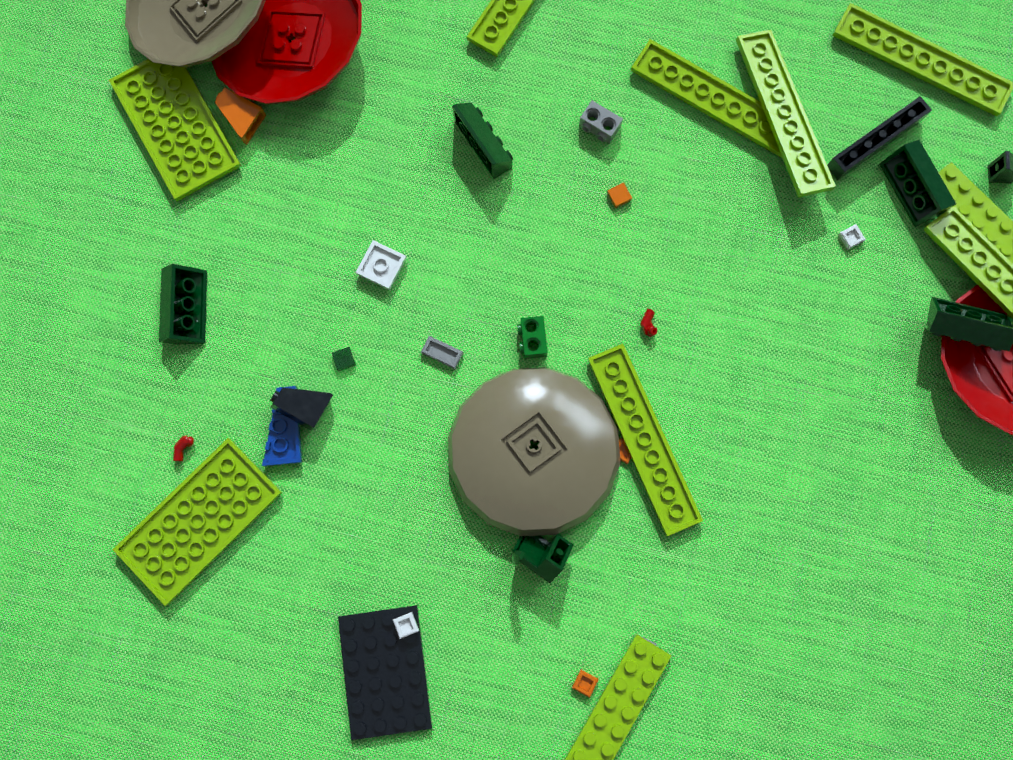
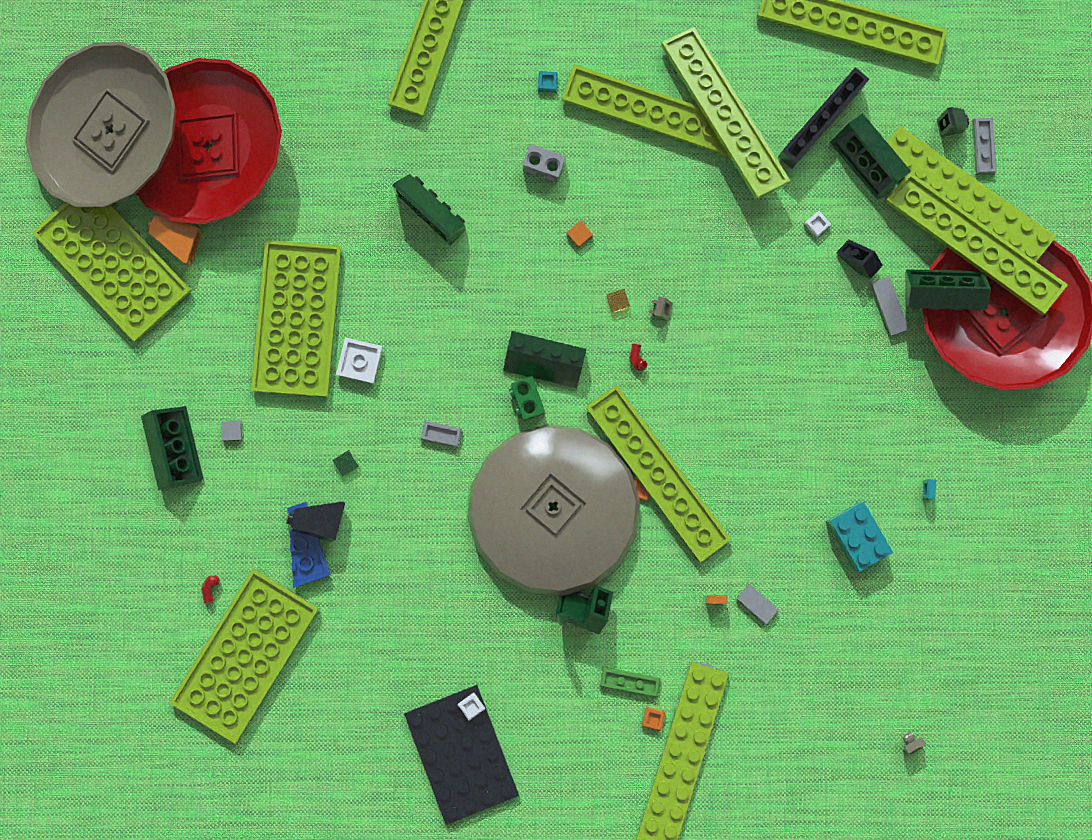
camera: 20 degrees left, 5 degrees up
none -> light grey tile [221,420,242,441]
none -> lime plate [251,240,342,397]
none -> dark green slope [503,331,587,389]
none -> teal tile [538,71,558,92]
none -> bright green tile [600,667,661,697]
none -> clear orange tile [606,289,630,313]
none -> dark tan tile [649,297,673,321]
none -> orange tile [705,595,727,604]
none -> light grey tile [736,584,779,624]
none -> teal brick [826,501,893,572]
none -> black slope [836,239,883,279]
none -> light grey tile [870,276,909,336]
none -> teal tile [922,479,936,500]

